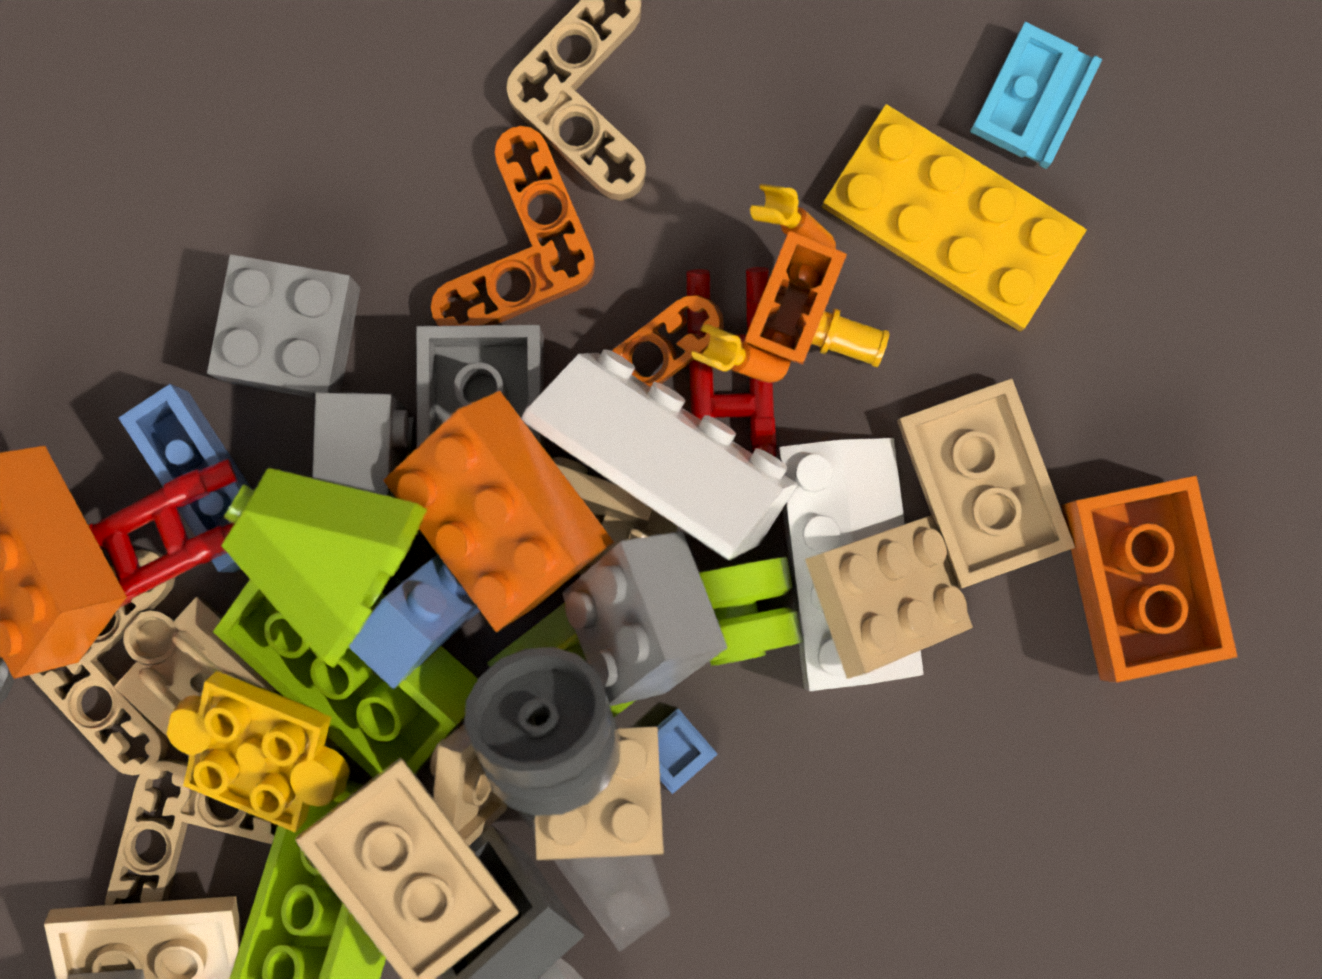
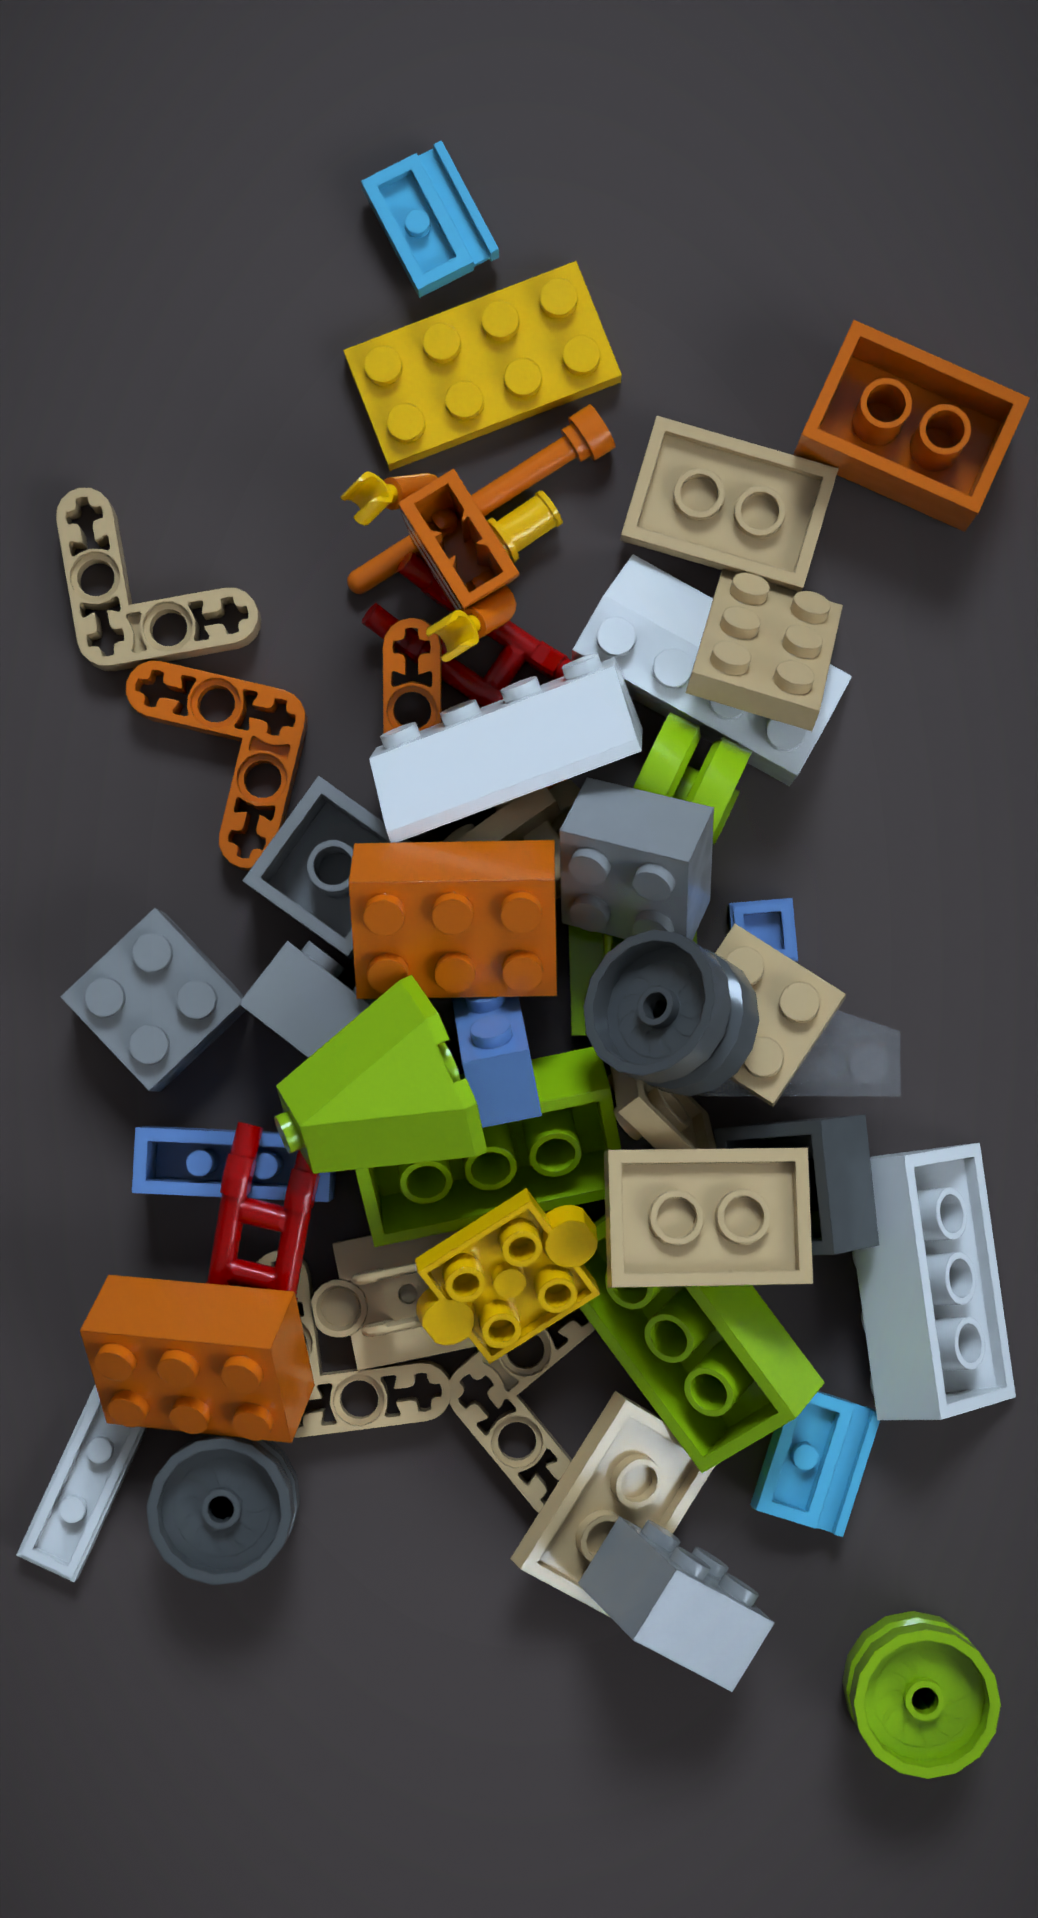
camera: 45 degrees left, 0 degrees up
none -> orange piece [347,404,616,594]

